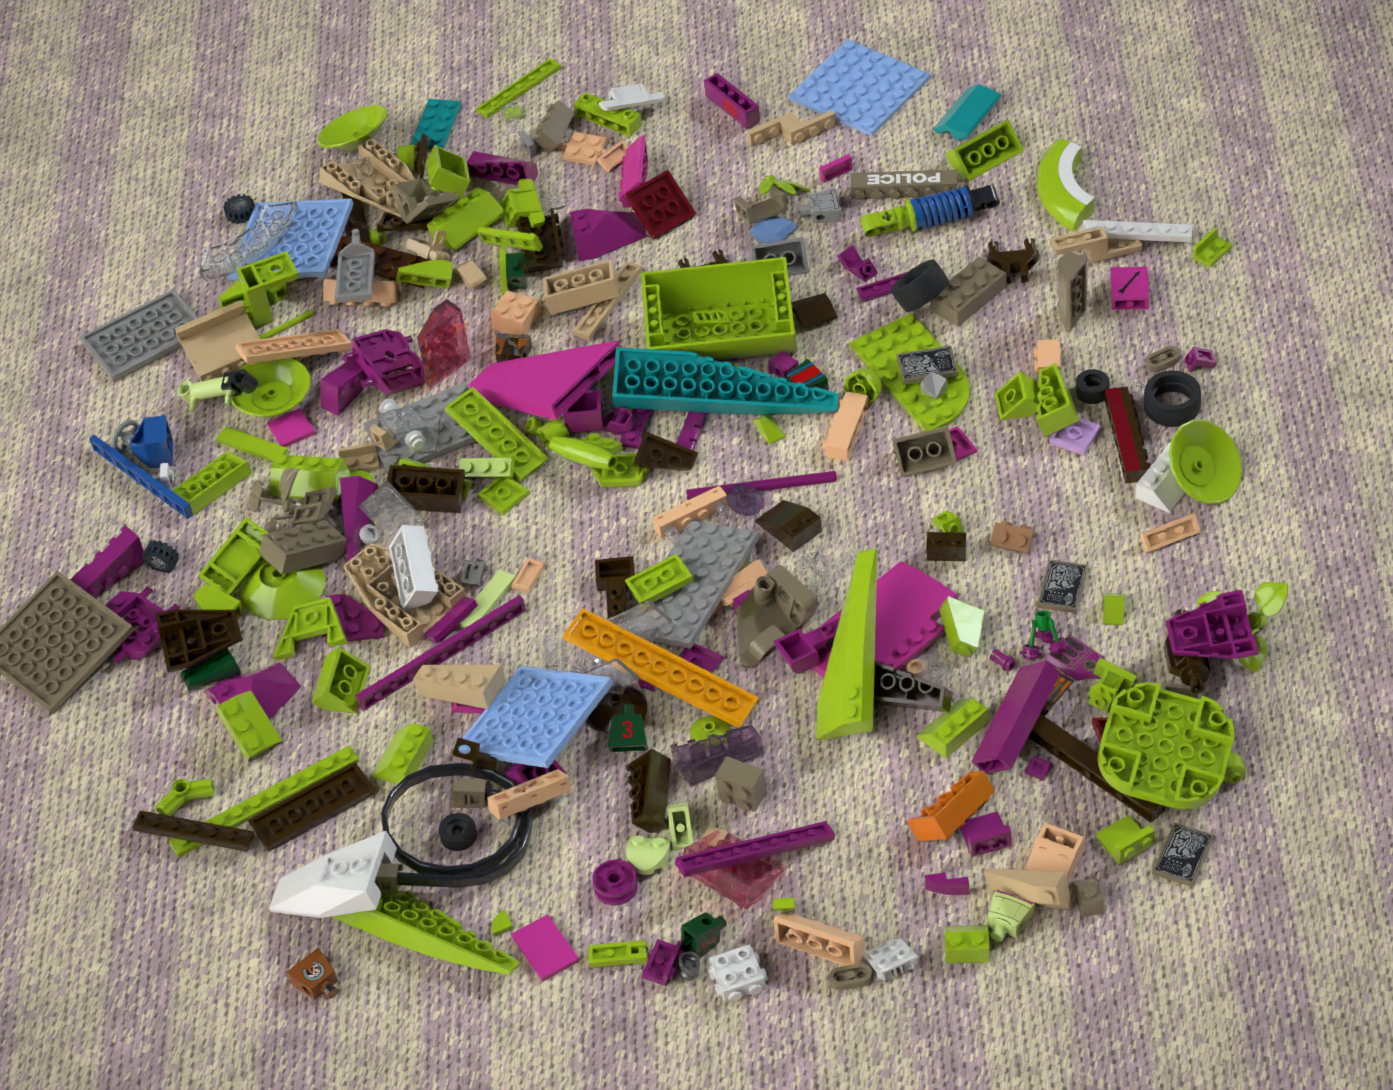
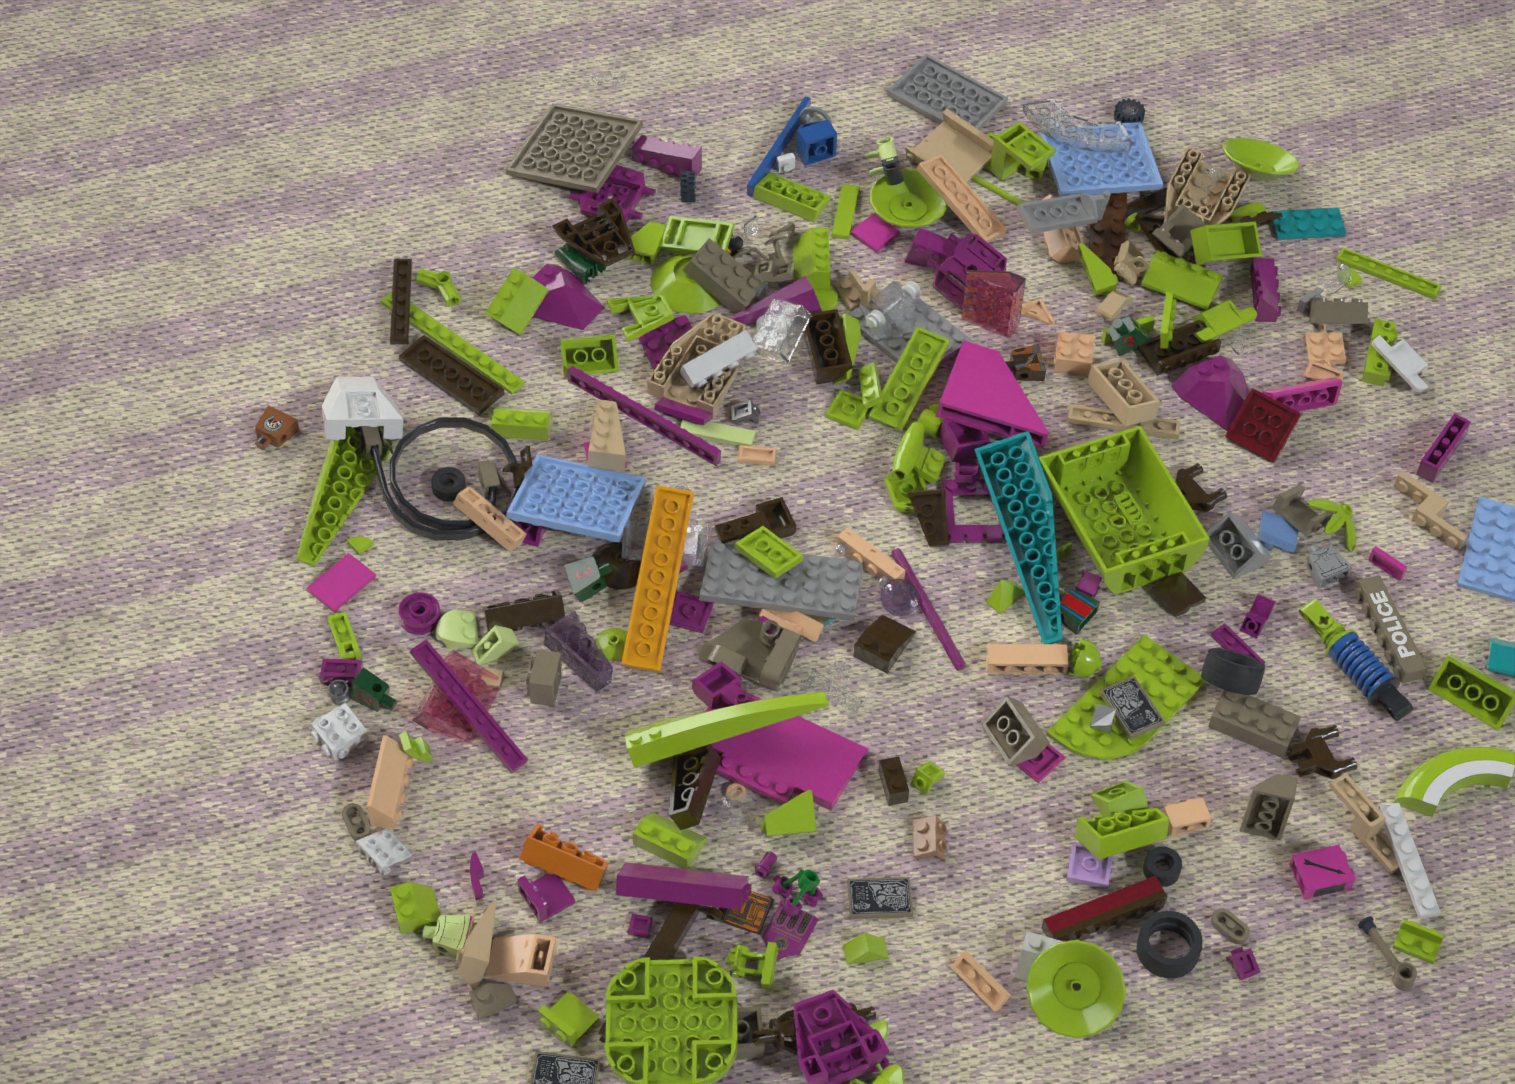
camera: 65 degrees right, 5 degrees up
none -> dark tan piece [1358,916,1417,991]

